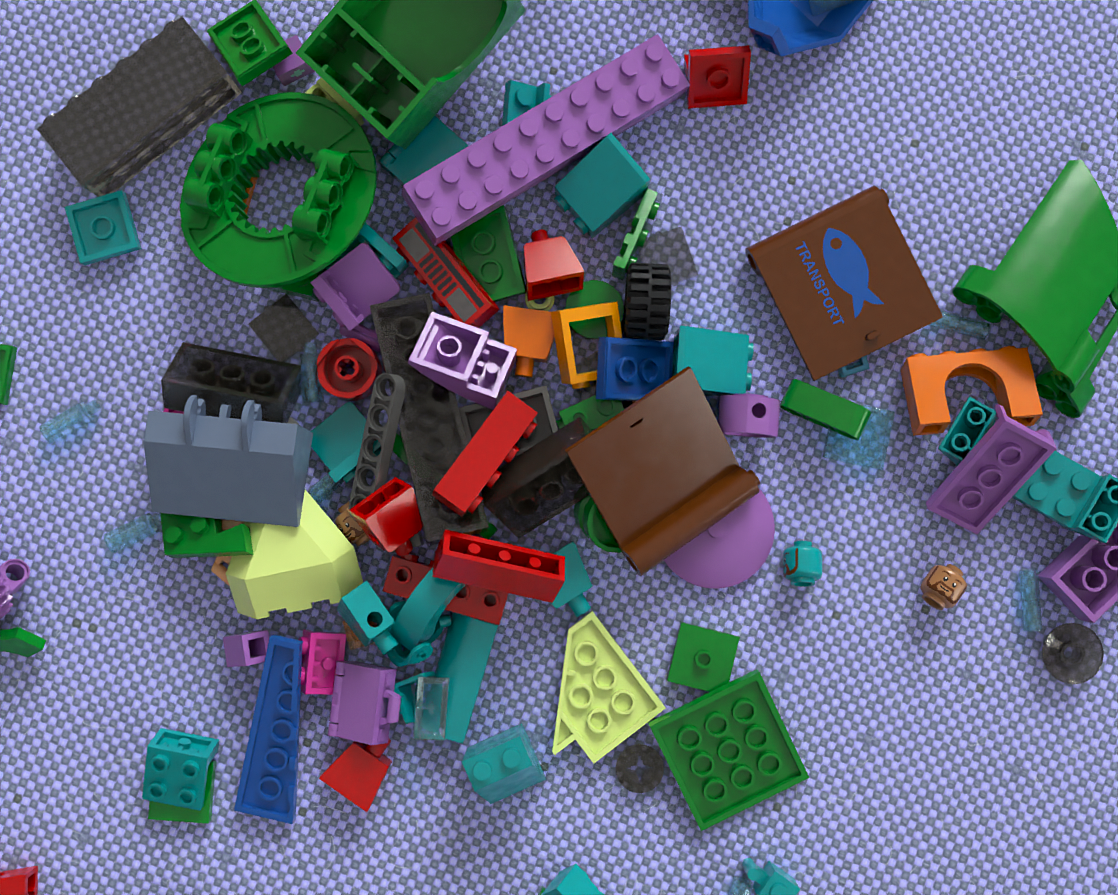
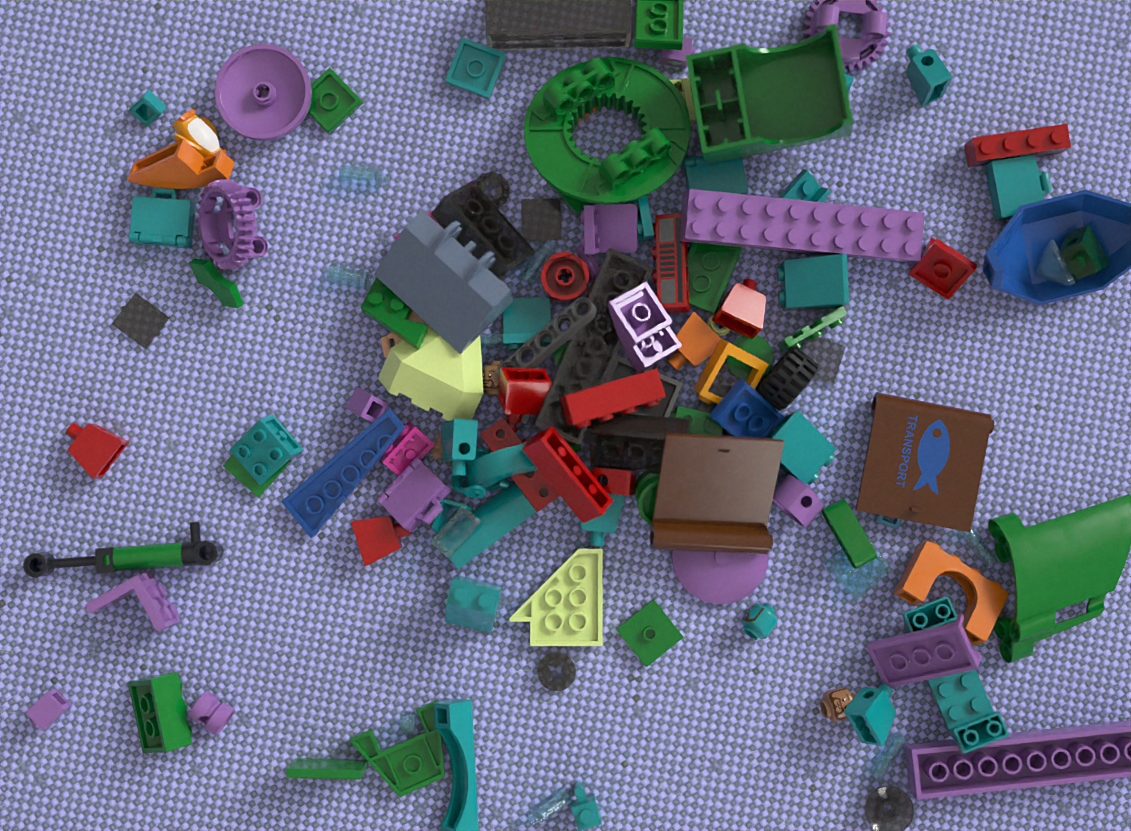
camera: 30 degrees right, 0 degrees up
green plate [648,669,810,831] -> none
none -> clear smoke gear [472,171,510,210]
none -> red torso [591,467,636,496]
none -> teal torso [844,684,896,746]

